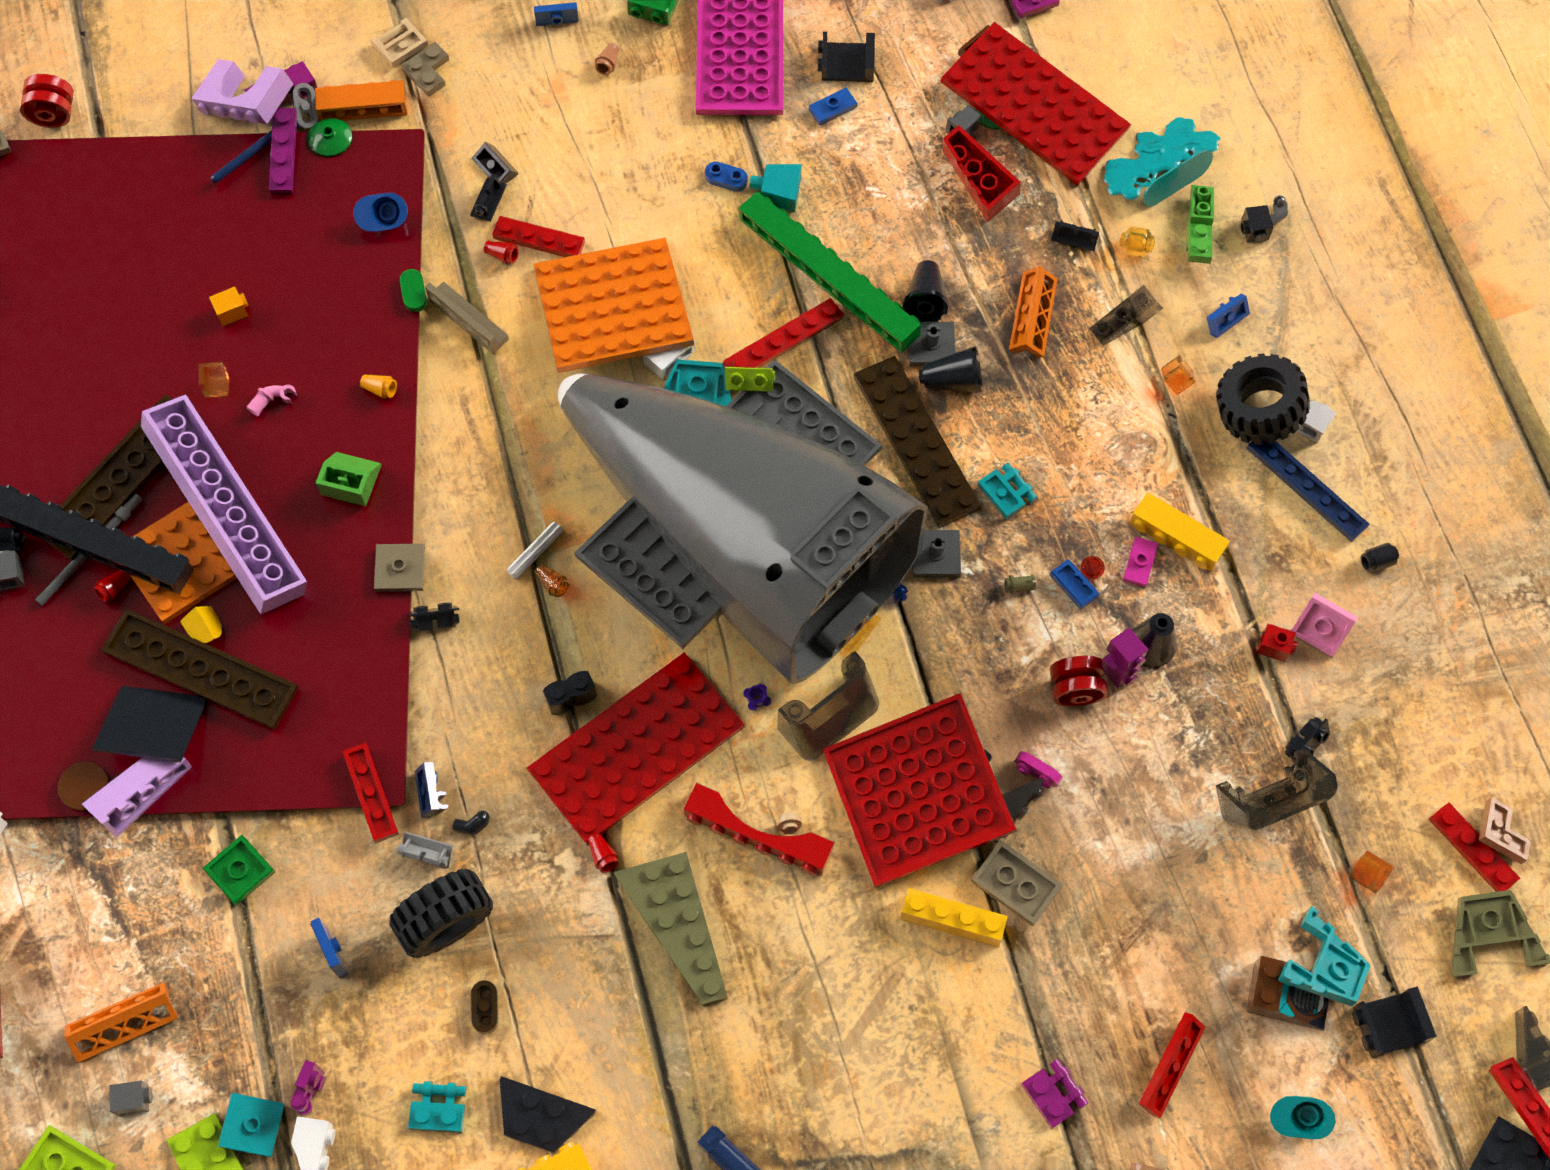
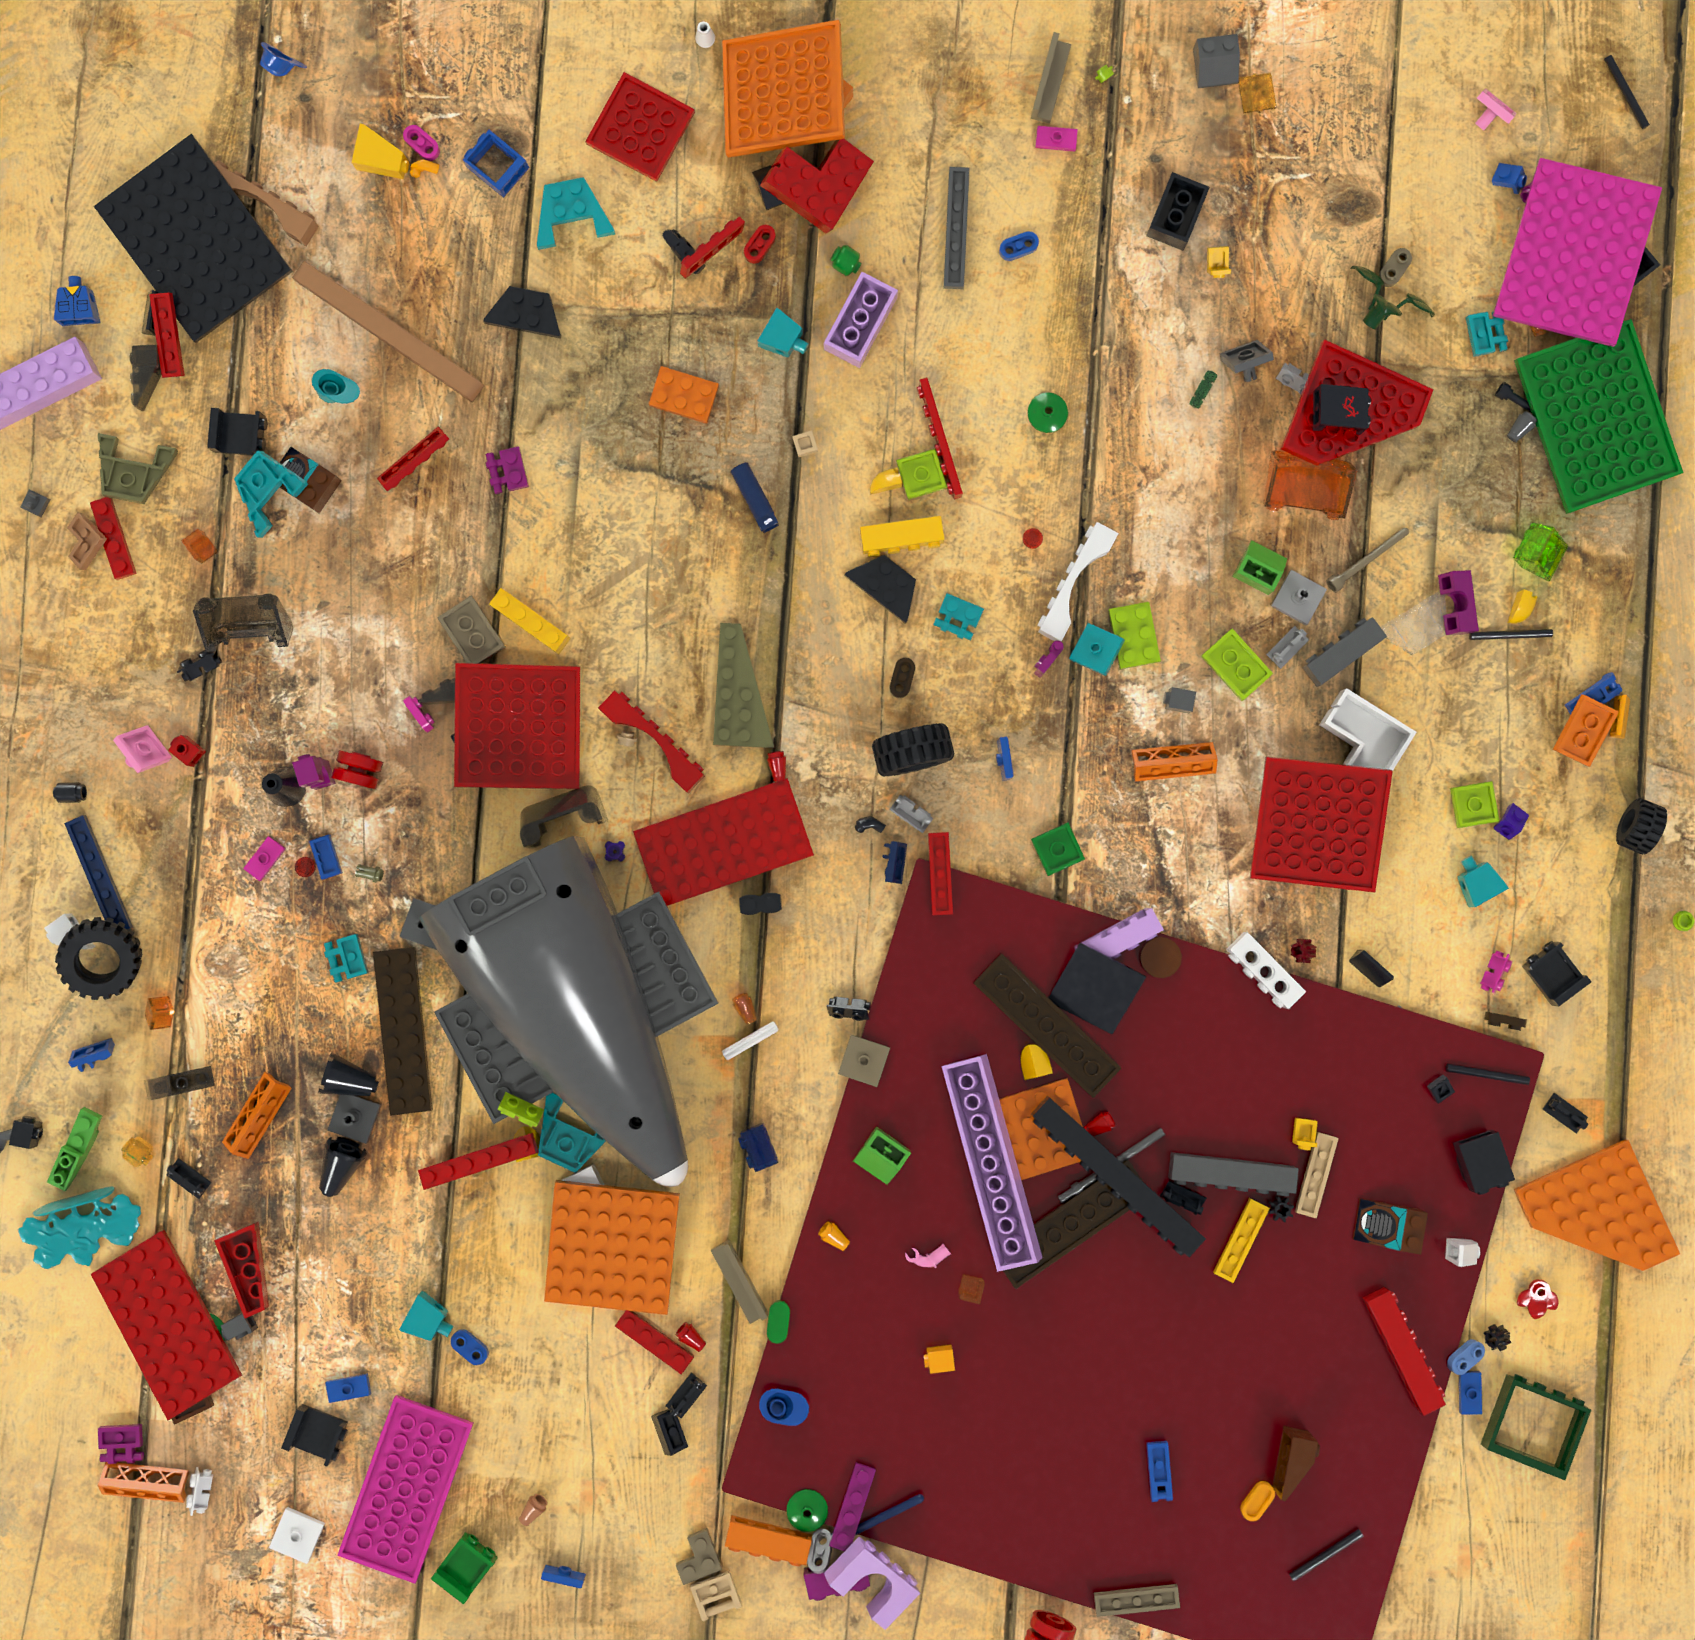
camera: 160 degrees left, 20 degrees up
green brick [738,191,921,353] -> none
yellow brick [1129,492,1230,572] -> none
none -> clear blue brick [738,1122,779,1172]

